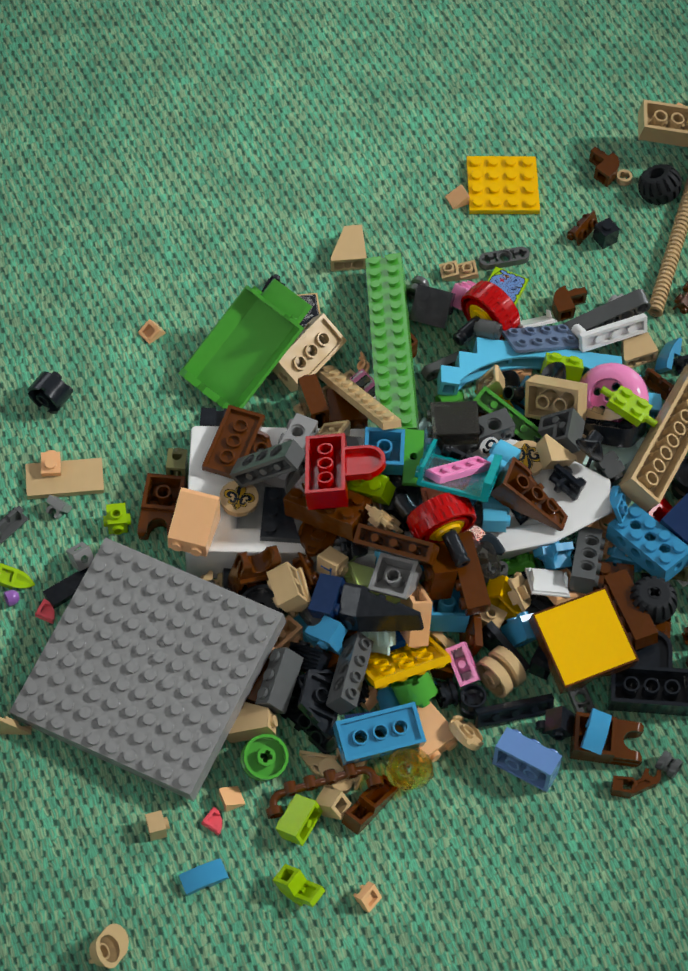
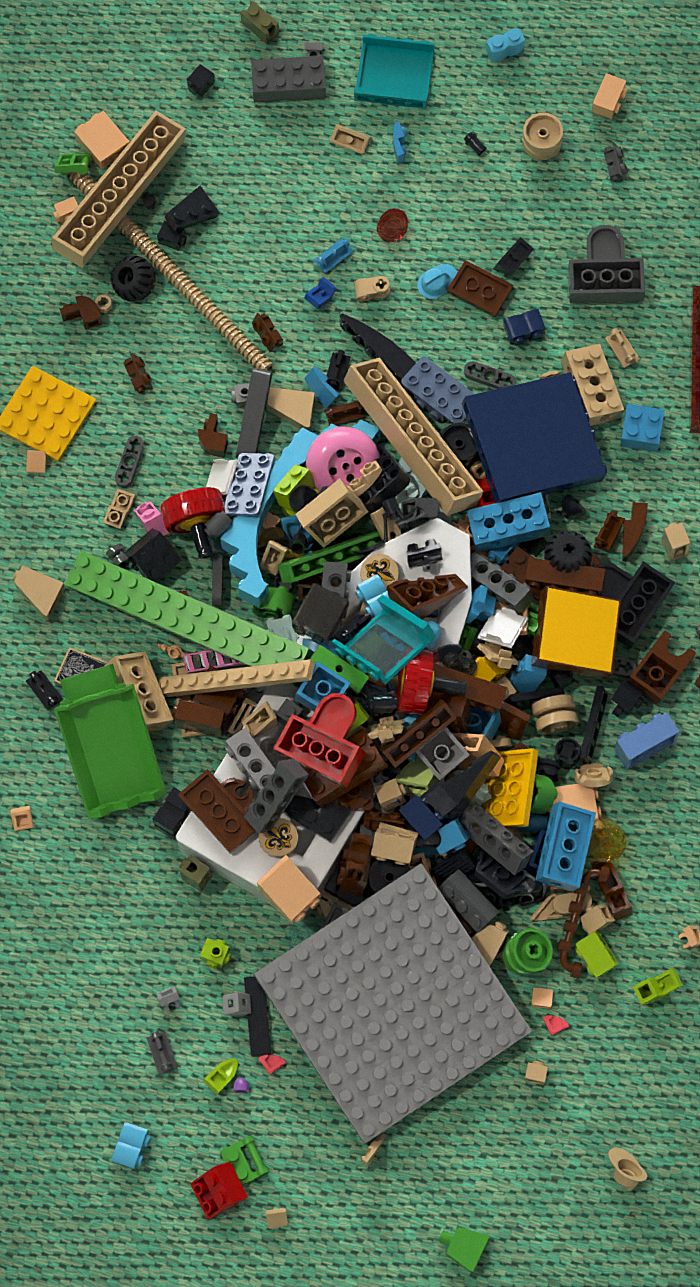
camera: 55 degrees left, 15 degrees up
tan tile [25,458,104,500] -> none
black brick [28,371,73,414] -> none
light nougat bracket [41,450,61,477] -> none
reddish brown brick [137,473,188,540] -> none
dark azure slope [179,859,229,895] -> none
bright pink tile [425,456,491,484] -> none
bright pink brick [445,642,481,687] -> none
white sticker [479,437,499,456] -> none
tile [488,267,529,306] -> none
tan slope [536,434,577,470] -> none
dark grey brick [538,408,585,453] -> none
white piece [571,313,647,353] -> none
dark azure slope [580,708,612,755] -> none
black brick [592,218,620,249] -> none
lime plate [600,385,658,428] -> none
dark azure slope [610,485,628,524] -> none

